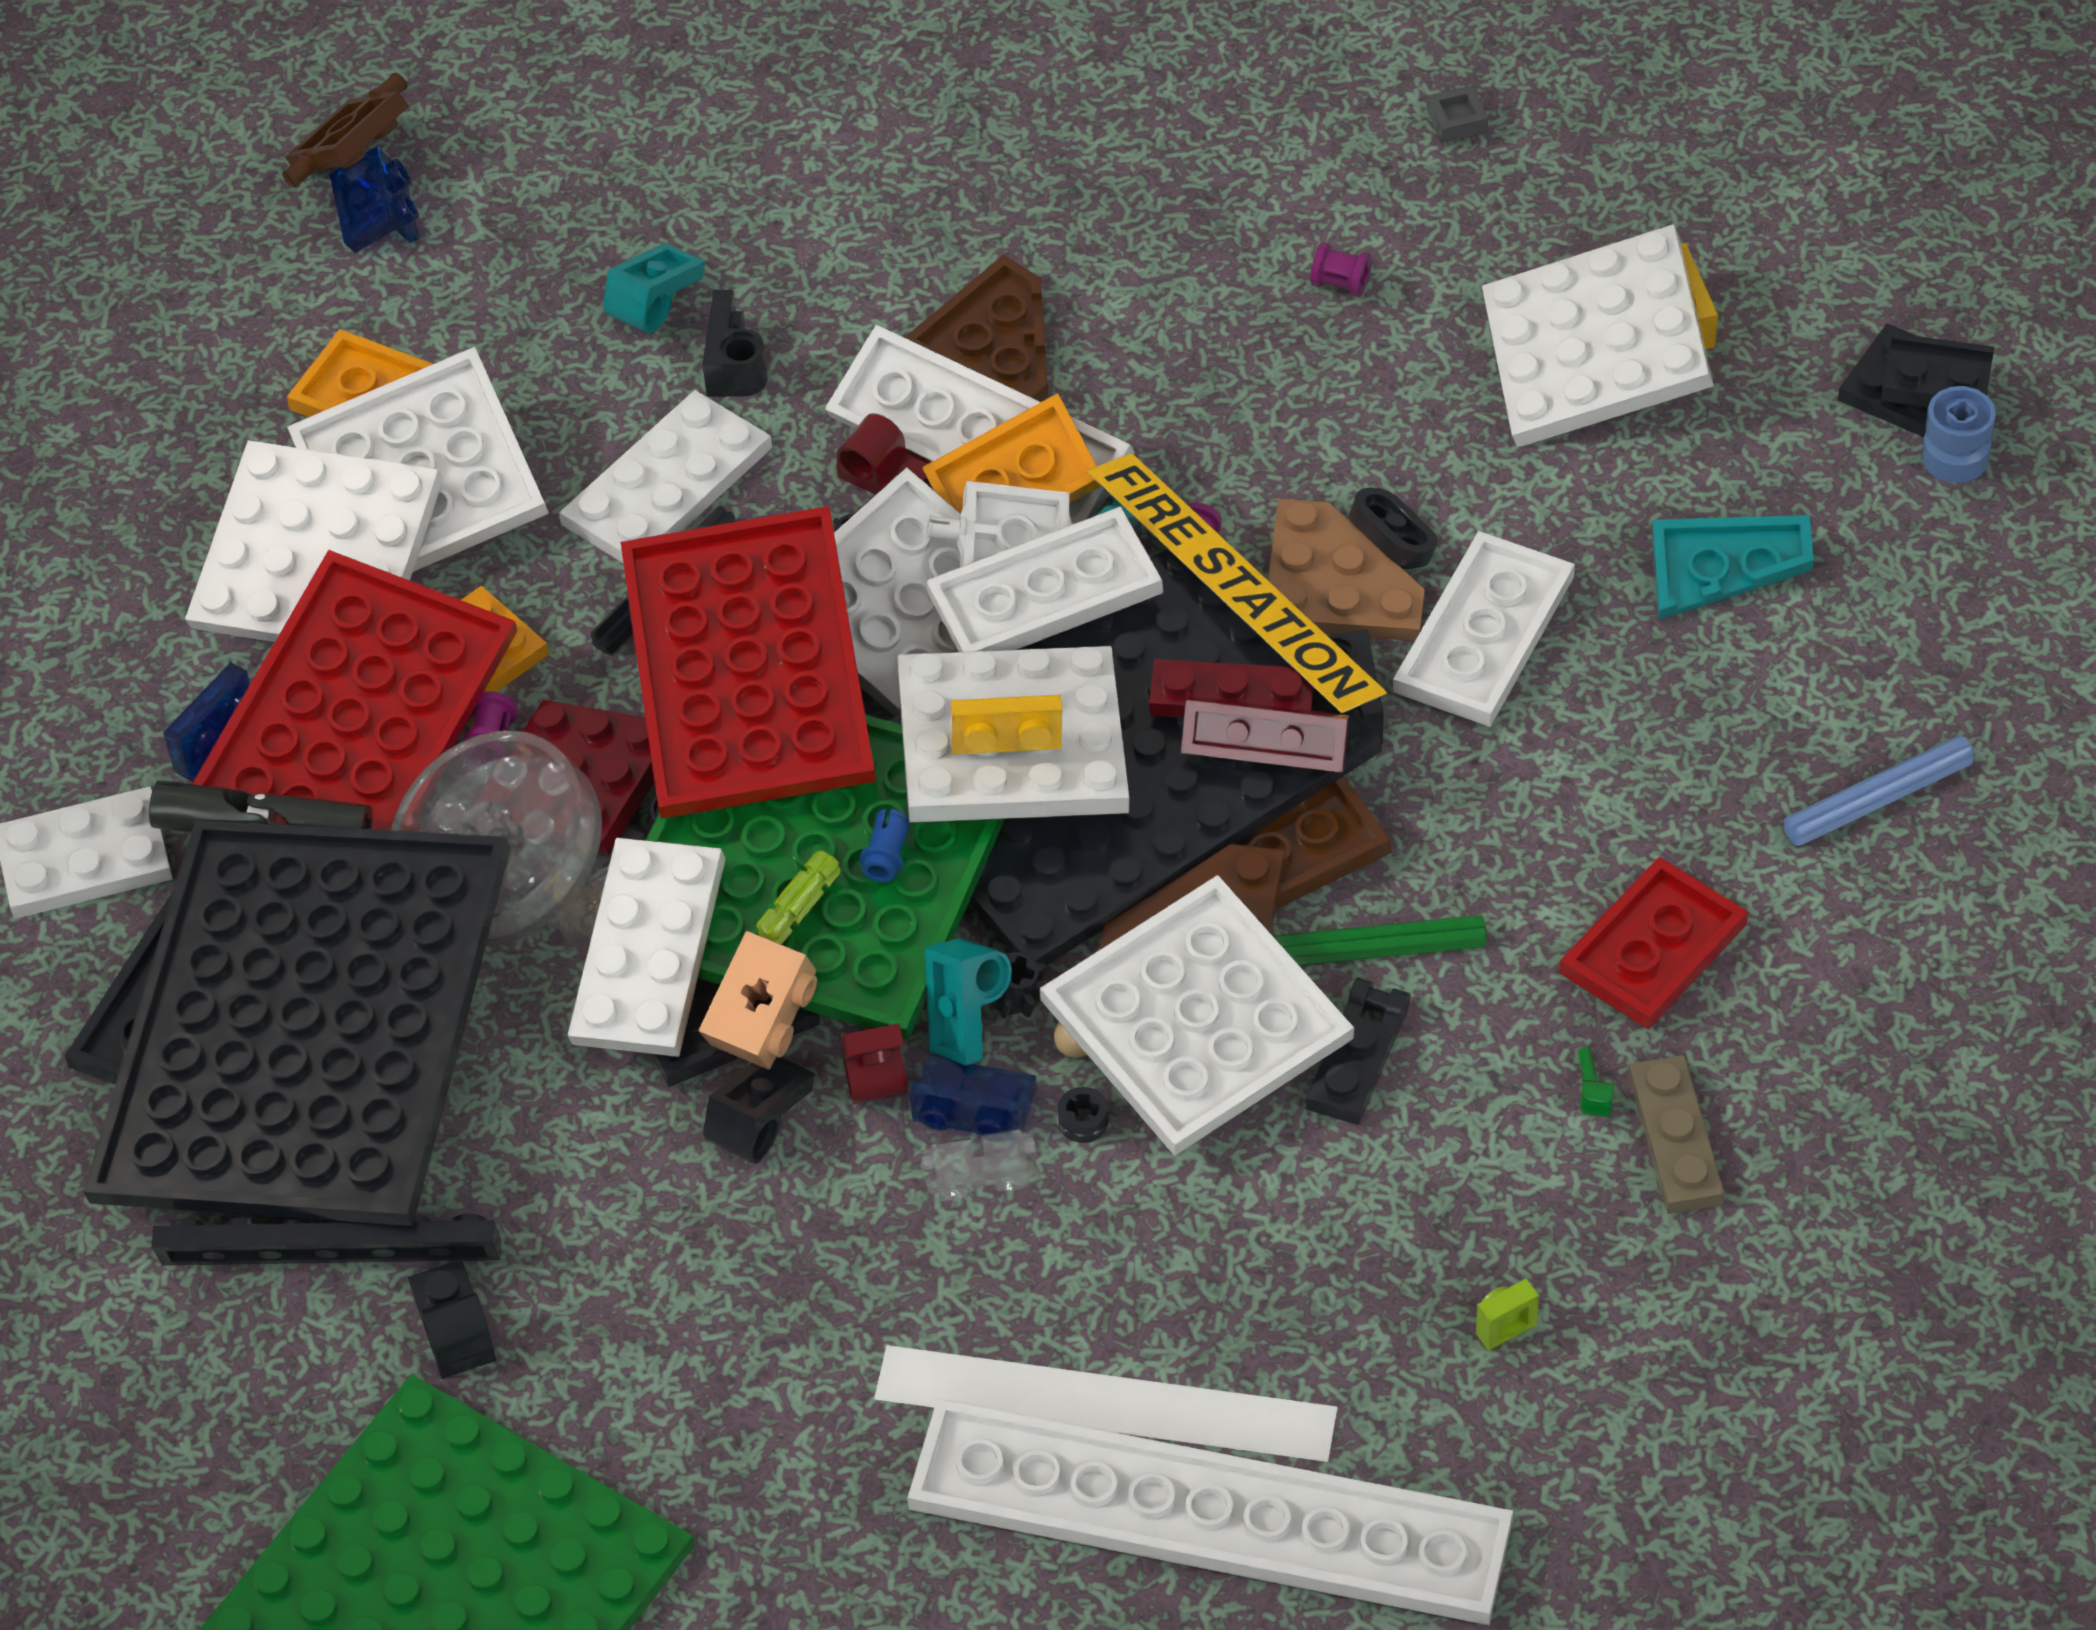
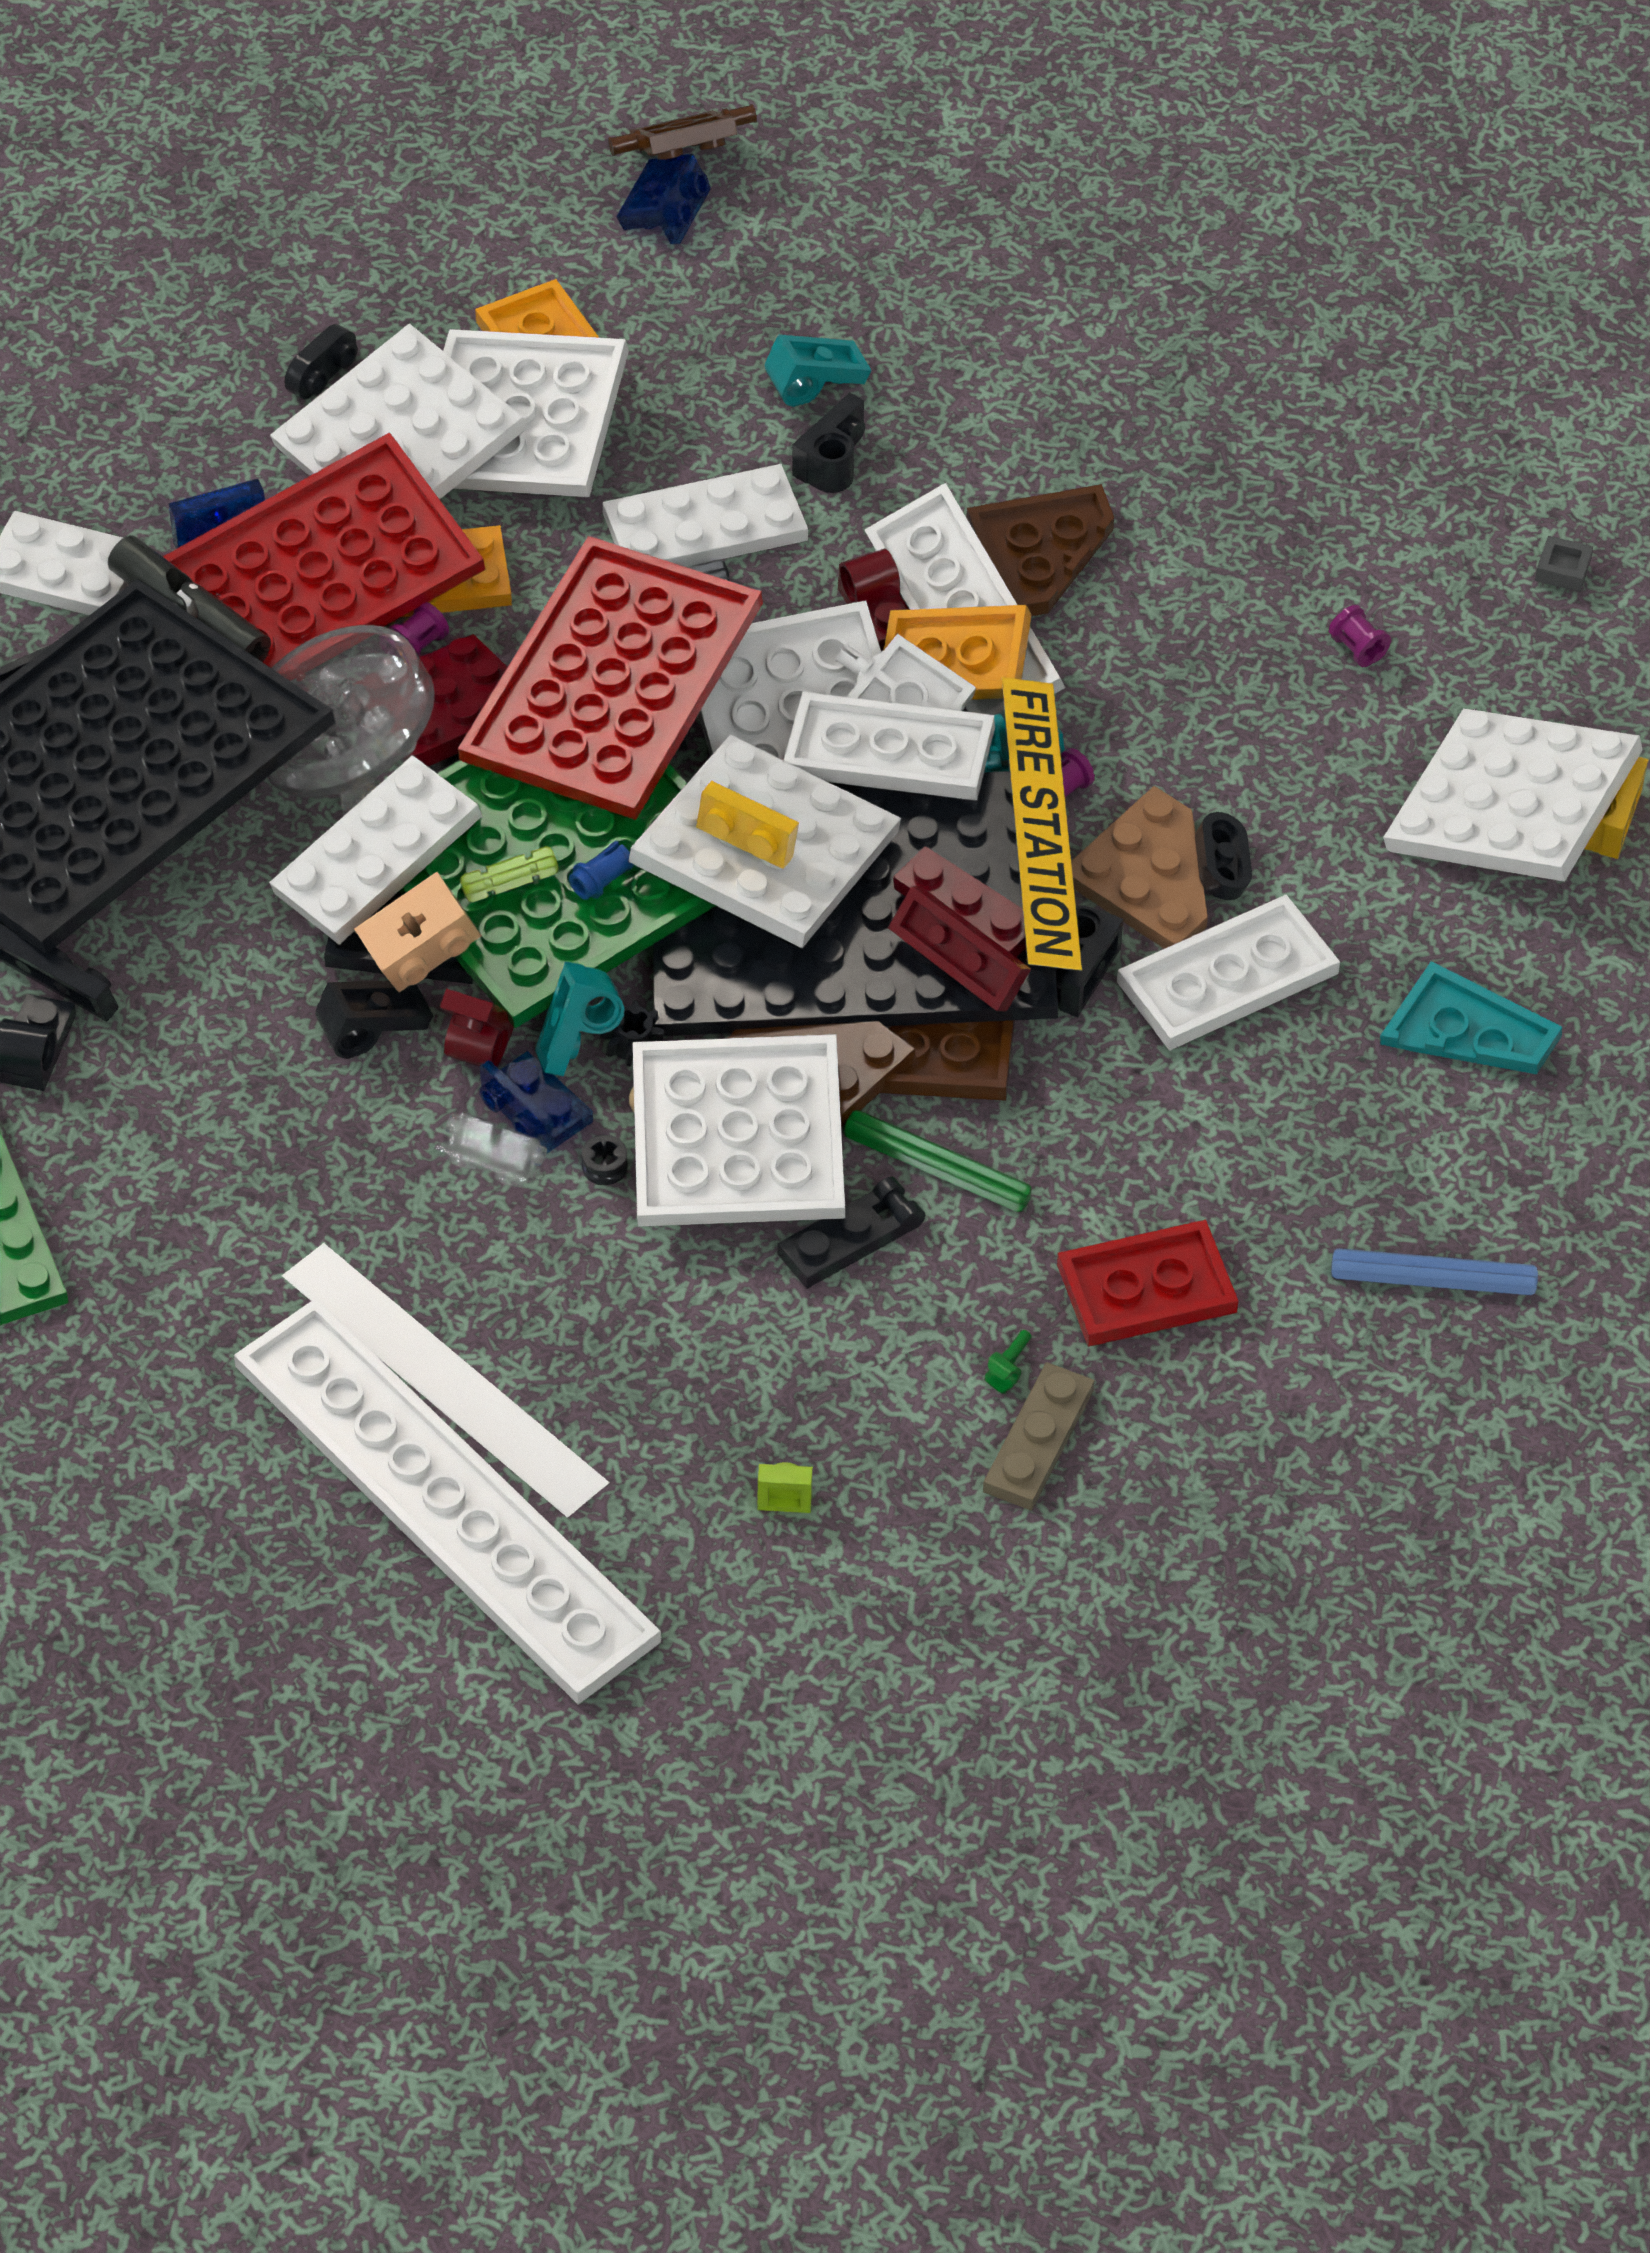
camera: 30 degrees right, 0 degrees up
none -> black plate [284,324,358,399]

